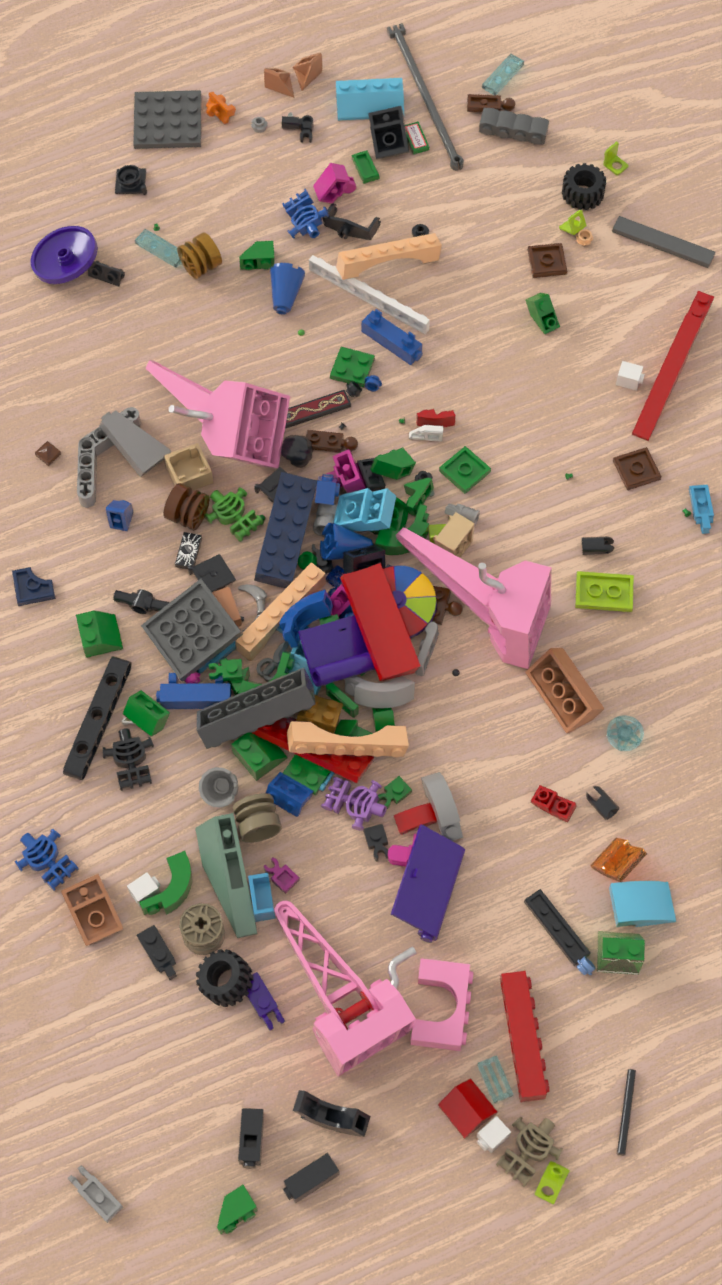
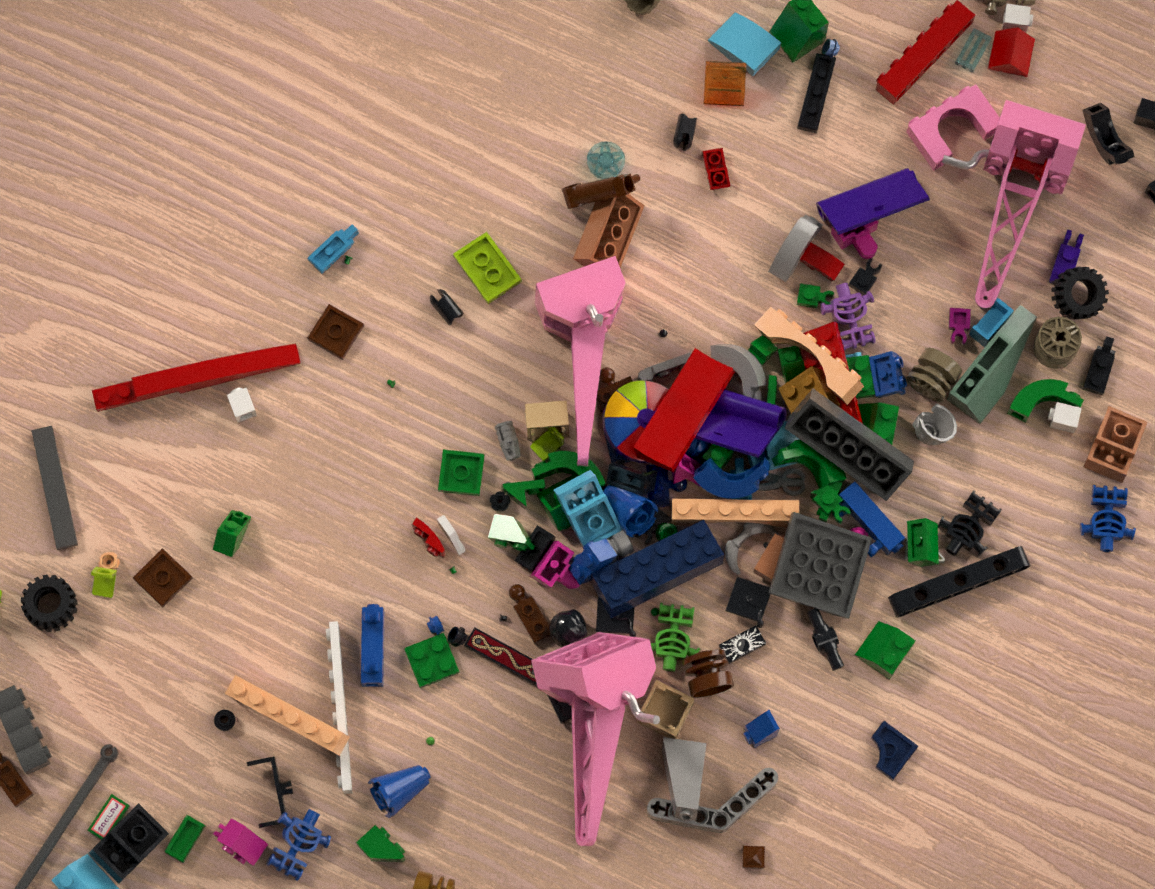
camera: 130 degrees left, 10 degrees up
none -> reddish brown piece [562,173,640,209]

